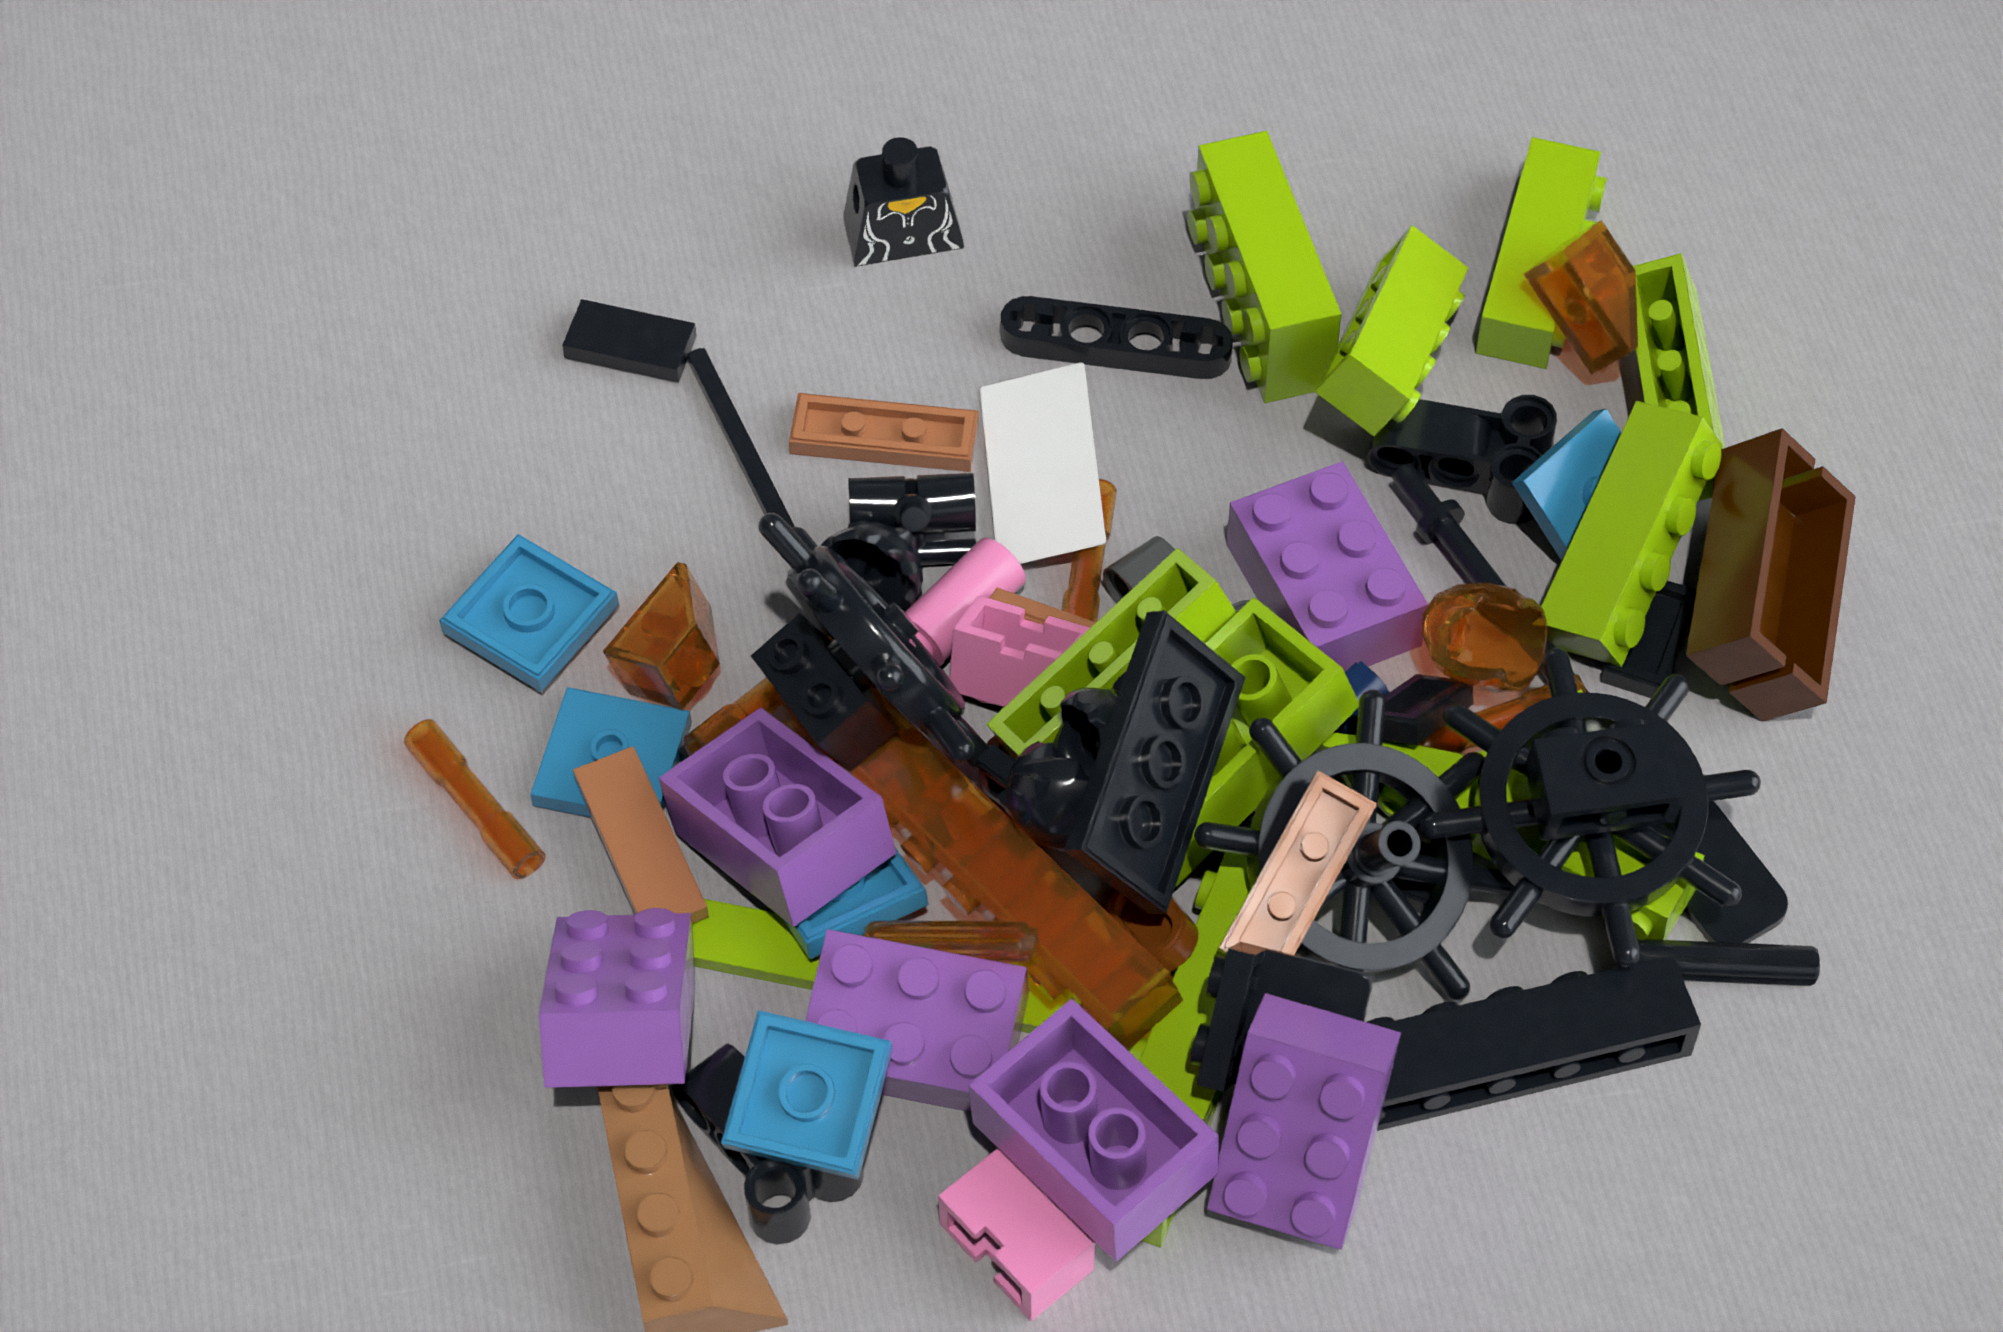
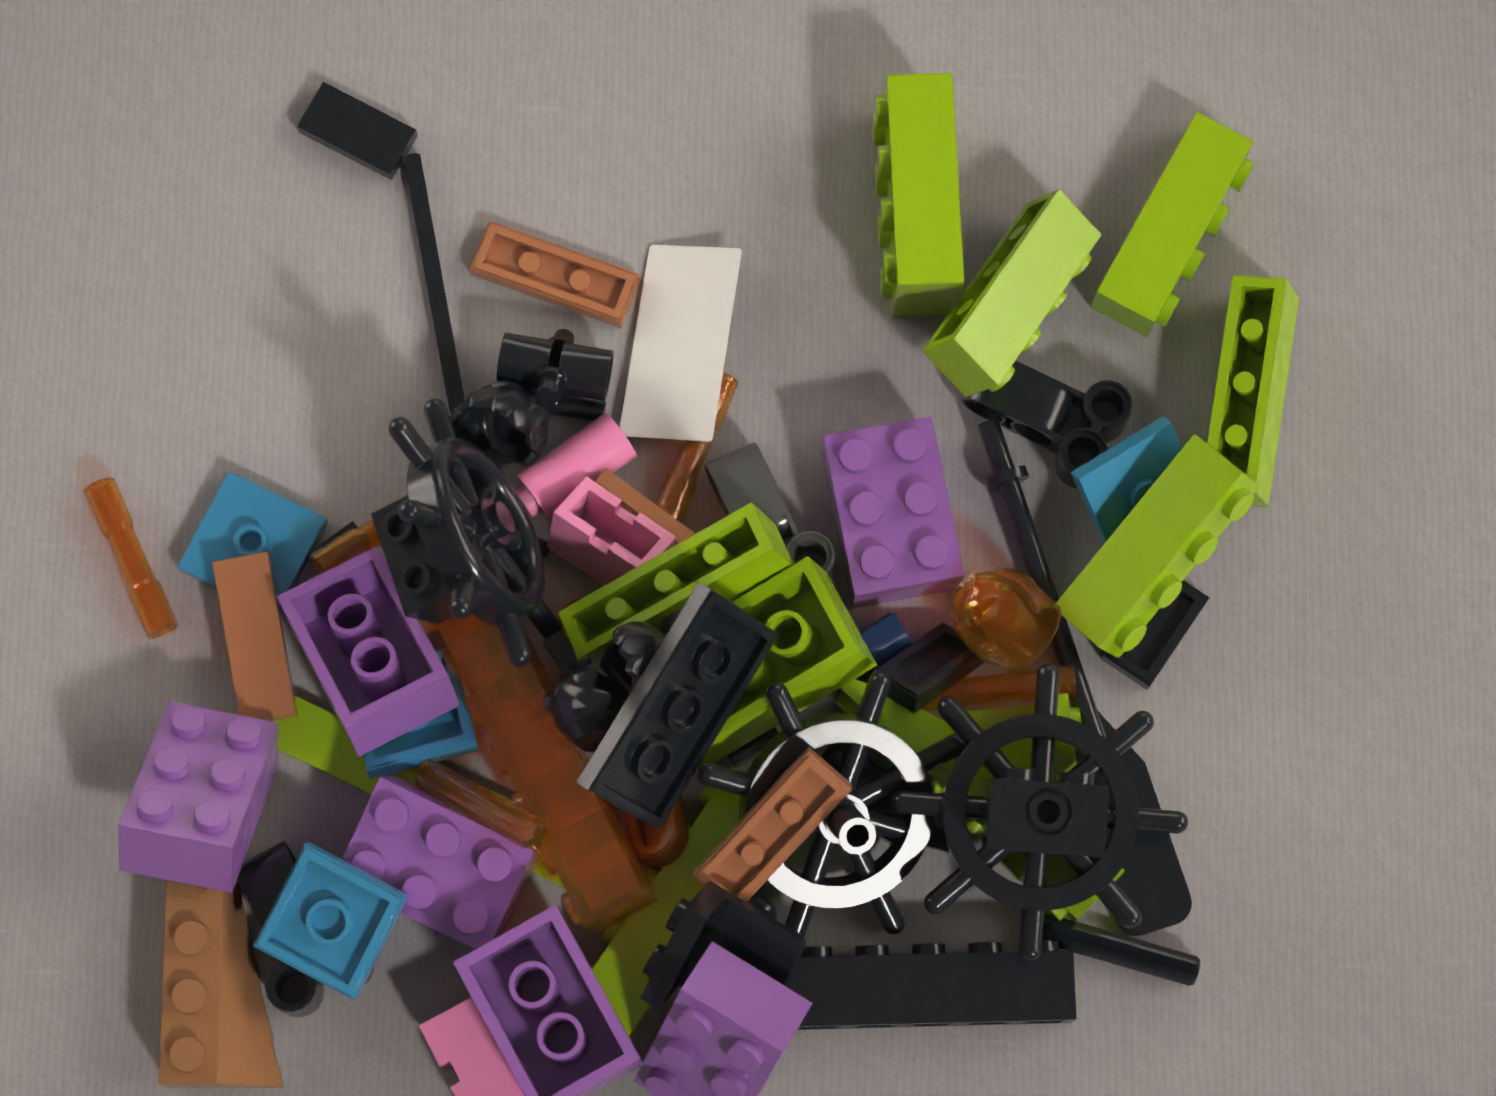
camera: 10 degrees right, 20 degrees up
dark azure plate [439,534,619,692] -> none
clear orange slope [603,562,720,710] -> none
black torso [843,137,964,267] -> none
black beam [1000,296,1233,379] -> none
clear orange slope [1523,220,1638,375] -> none
reddish brown piece [1686,428,1856,721] -> none

